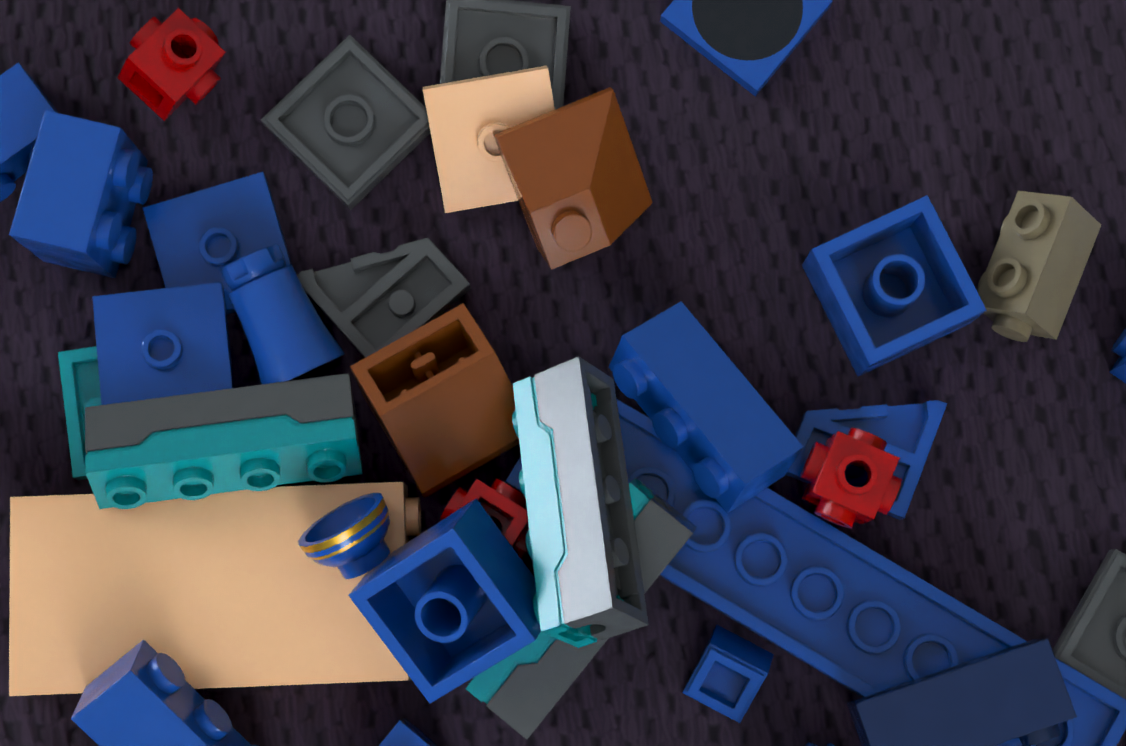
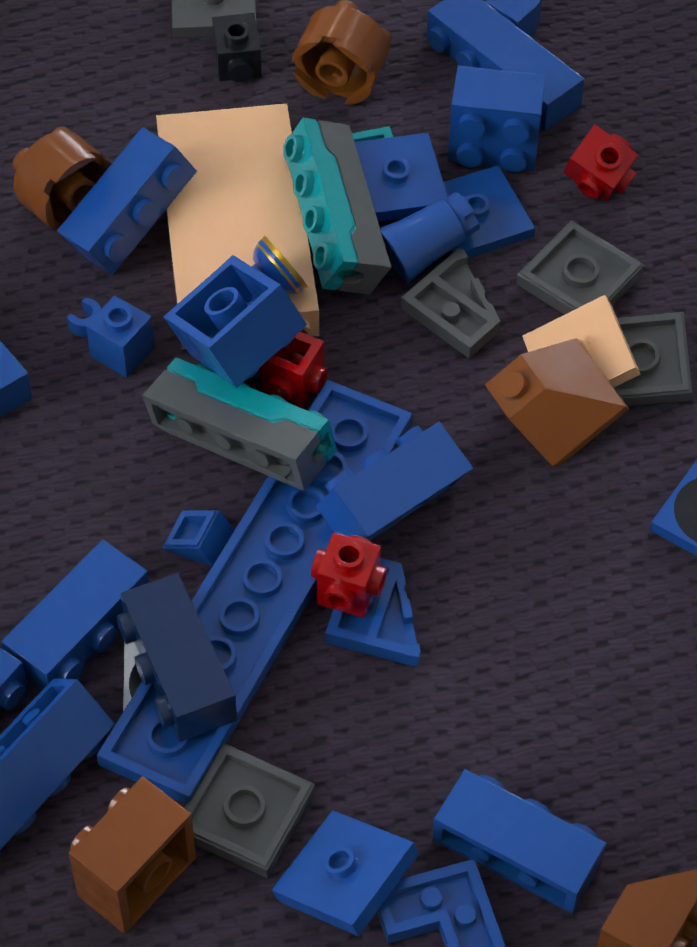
camera: 85 degrees right, 25 degrees down
dark orange slope [350,303,519,498] -> none
piece [512,356,649,648] -> none
blue brick [802,195,987,377] -> none
dark tan brick [978,191,1101,342] -> none

